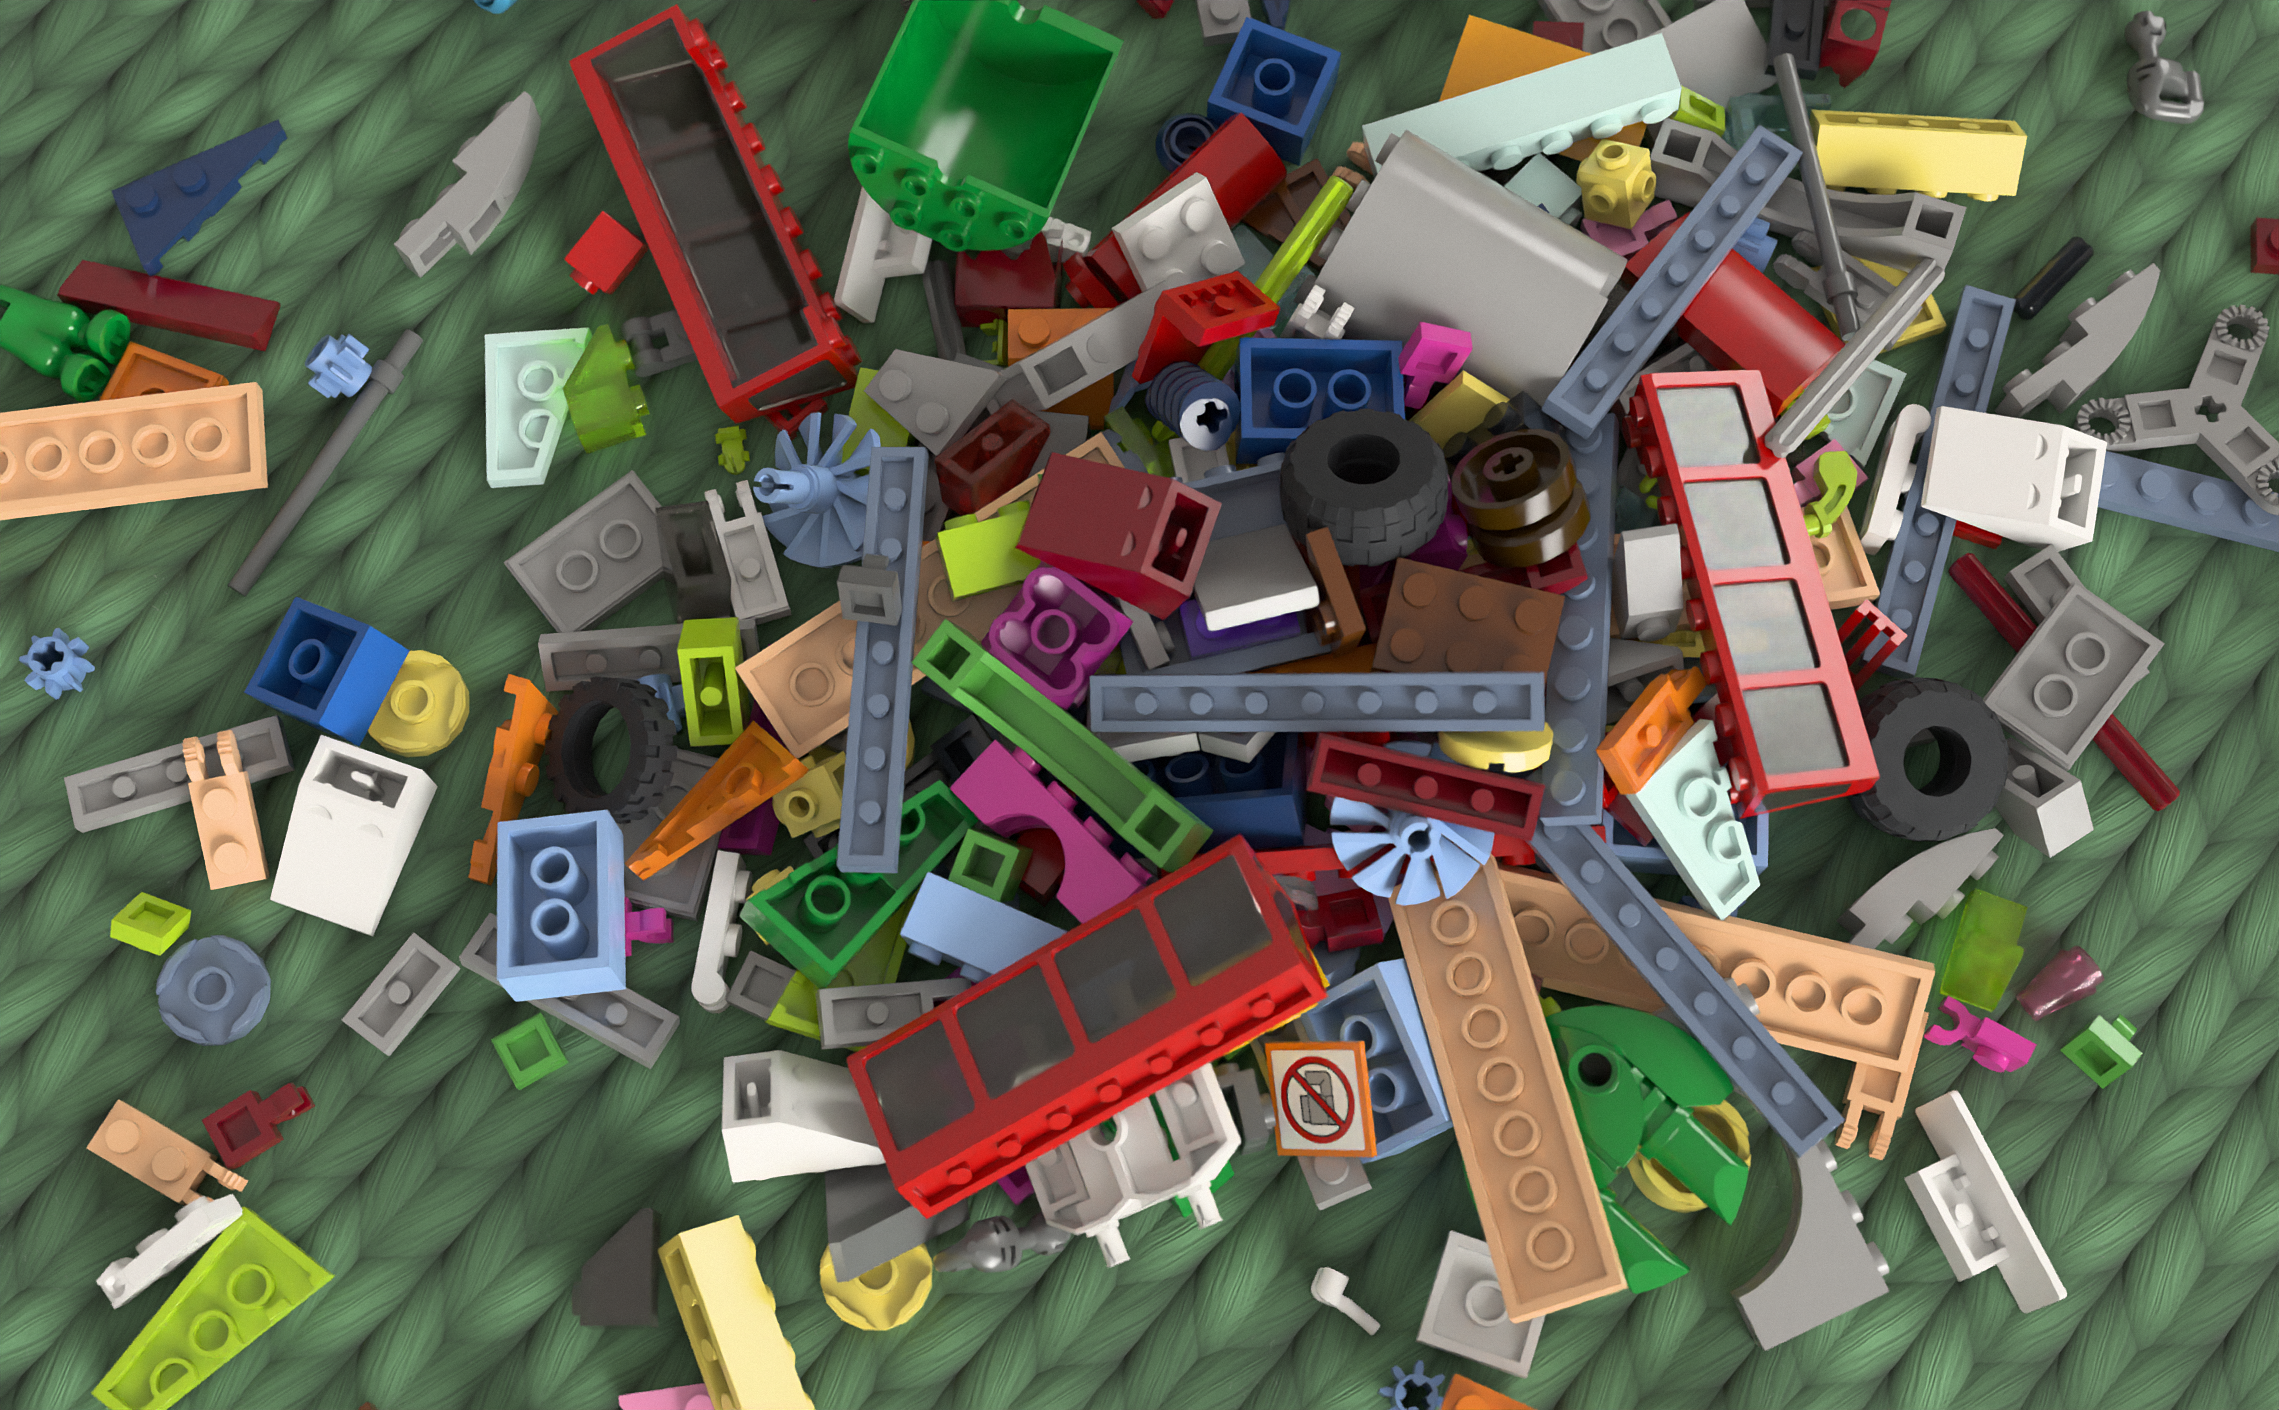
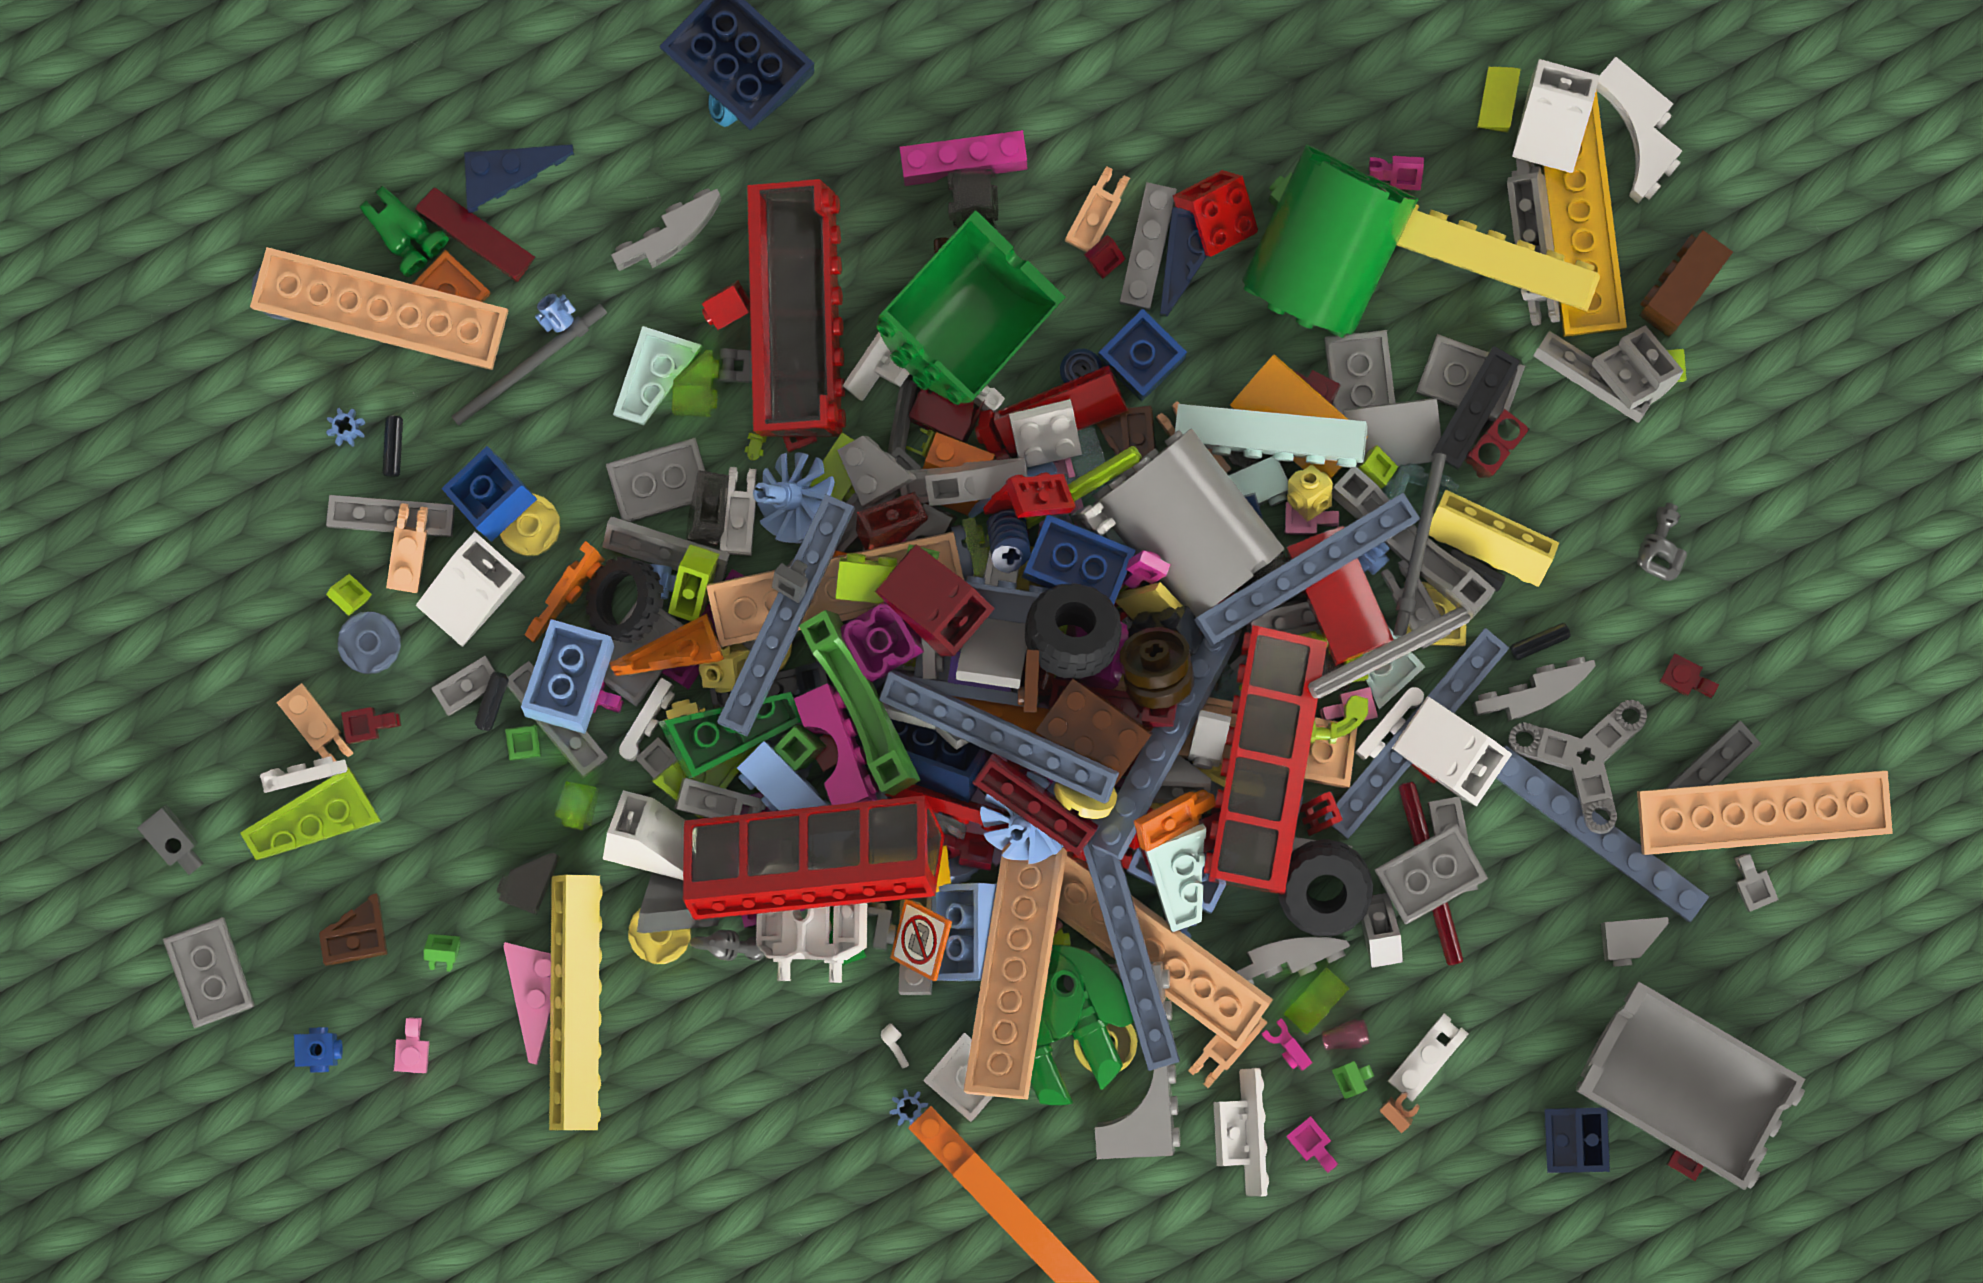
camera: 25 degrees right, 10 degrees up
none -> black axle [382,416,403,477]
none -> black axle [475,672,509,731]
none -> clear neon green slope [555,781,599,830]
none -> dark pink plate [1286,1116,1338,1173]
none -> nougat tile [1379,1092,1420,1134]
none -> white plate [1387,1013,1469,1102]

